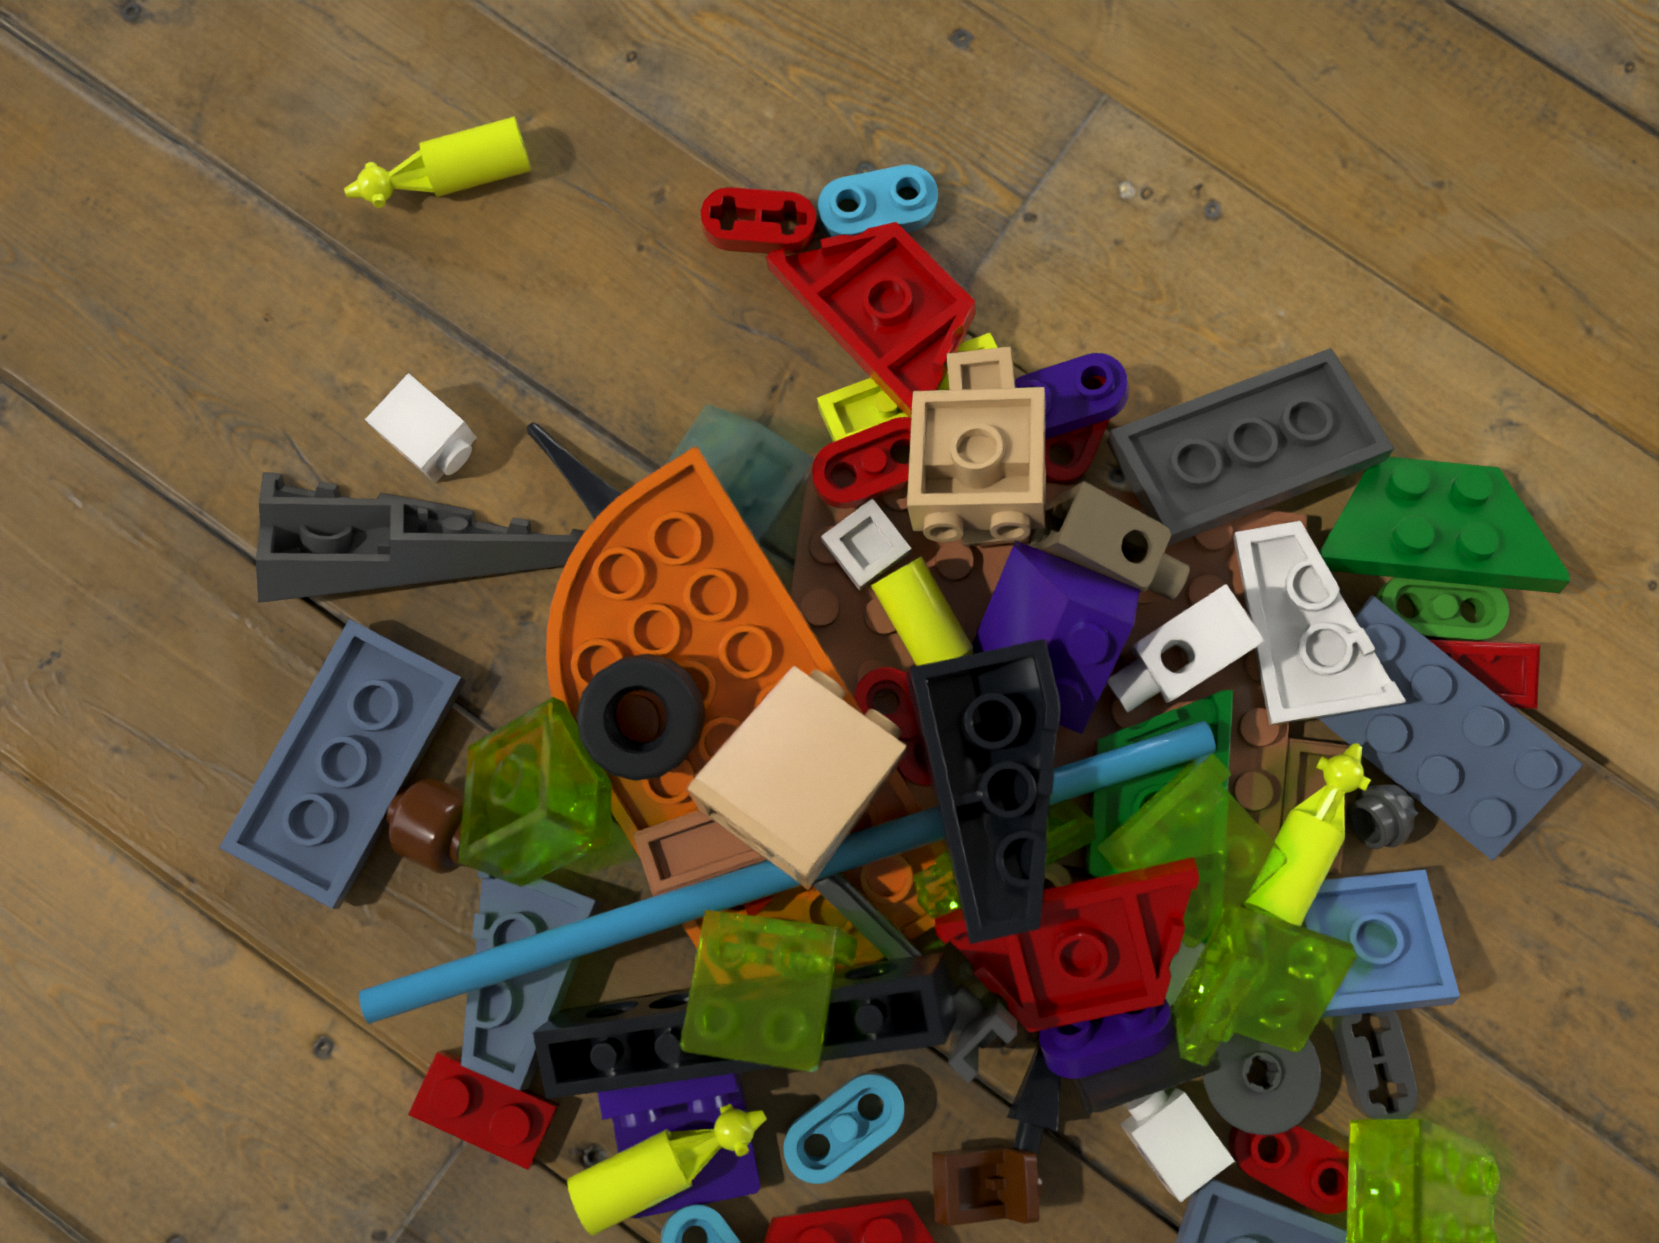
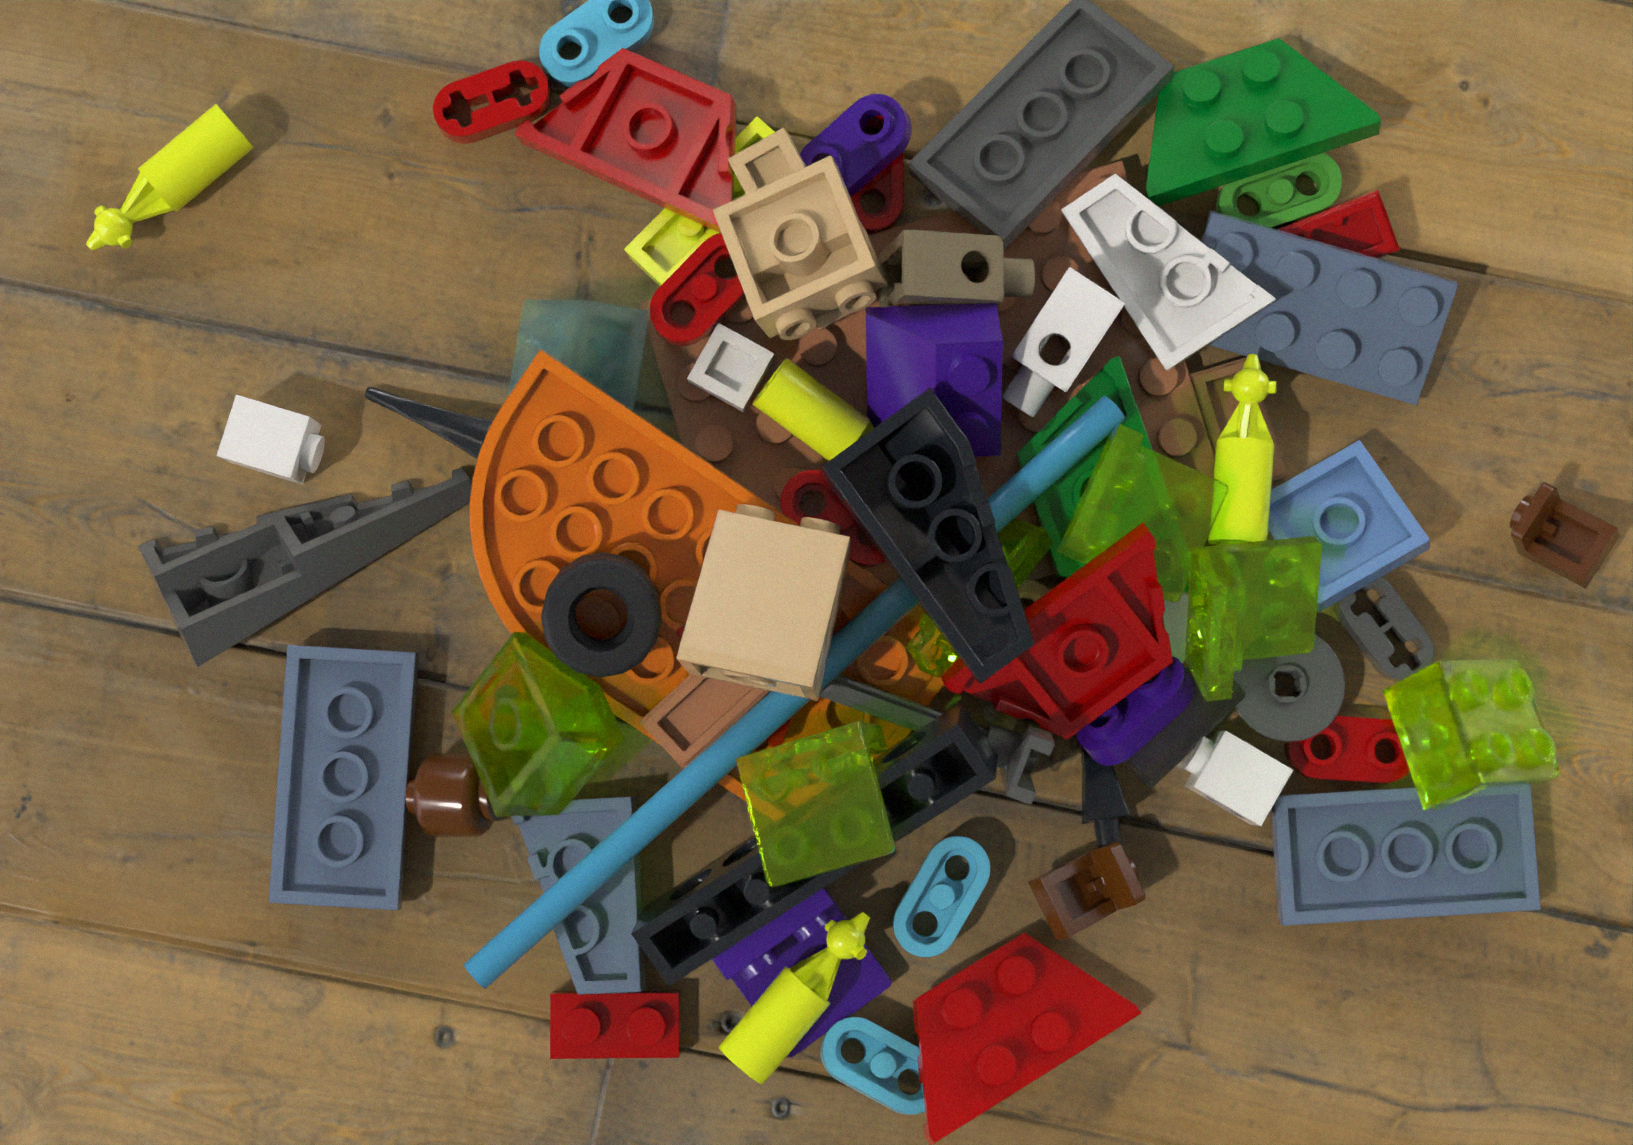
camera: 25 degrees left, 5 degrees up
dark grey plate [1347,785,1418,849] -> none
none -> reddish brown bracket [1510,482,1620,589]

